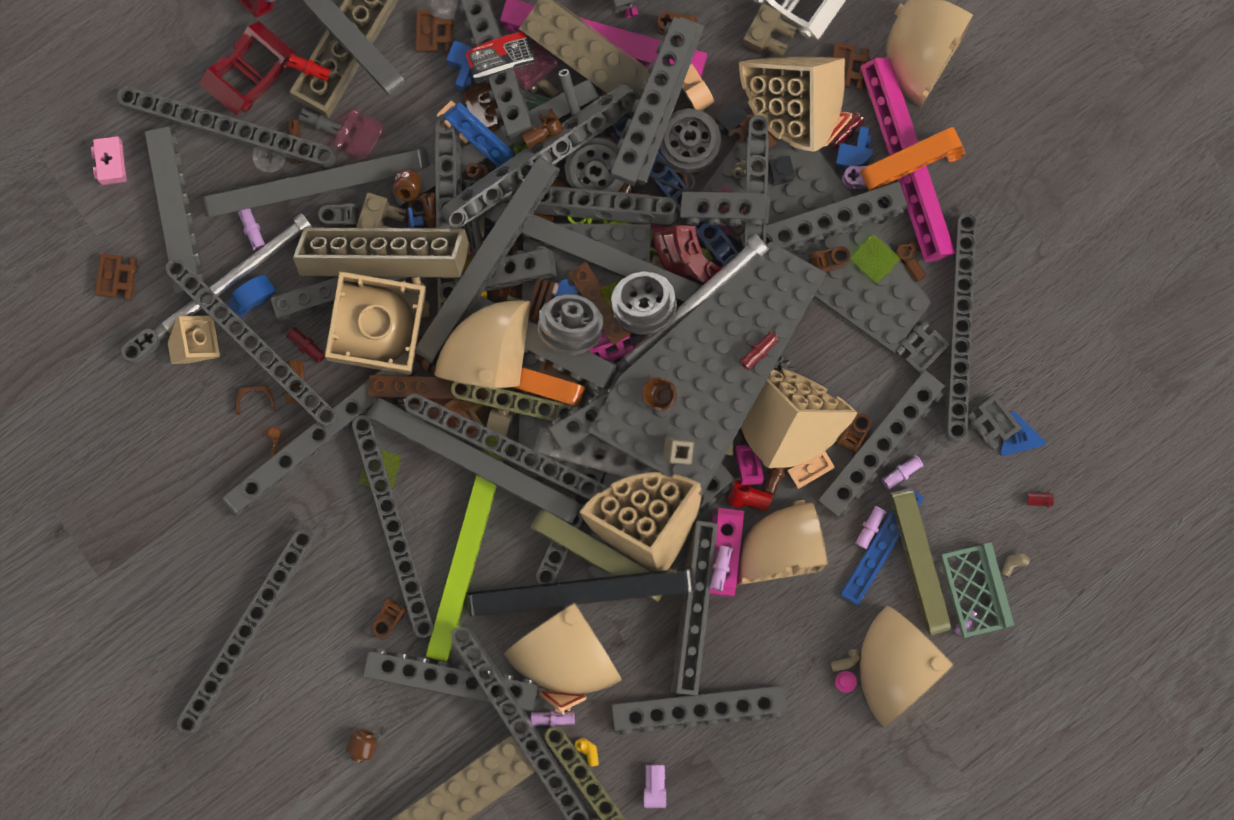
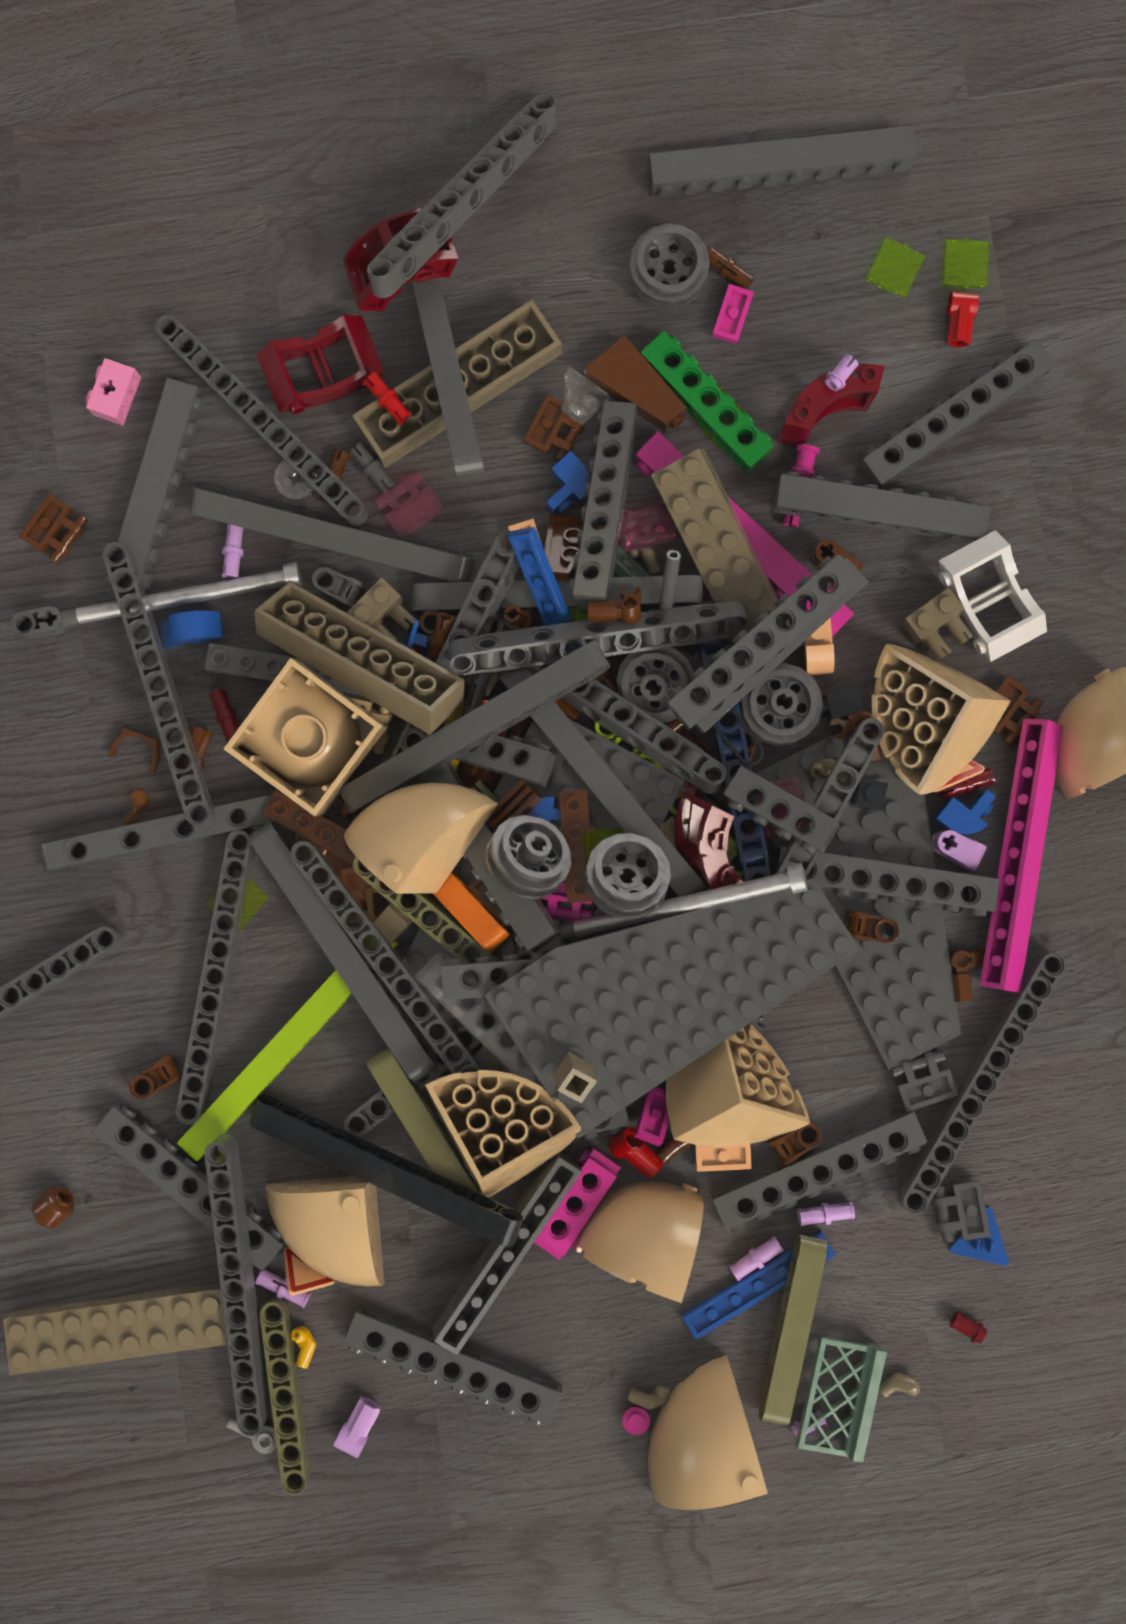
camera: 30 degrees right, 5 degrees up
tan slope [168,316,220,364] -> none
reddish brown head [392,170,422,201] -> none
sticker [466,31,534,84] -> none
reddish brown hair [642,377,677,411] -> none
lavender pin [709,546,733,591] -> none
dark red pin [739,331,779,371] -> none
clear neon green piece [850,234,901,284] -> none
orange beam [860,127,966,191] -> none

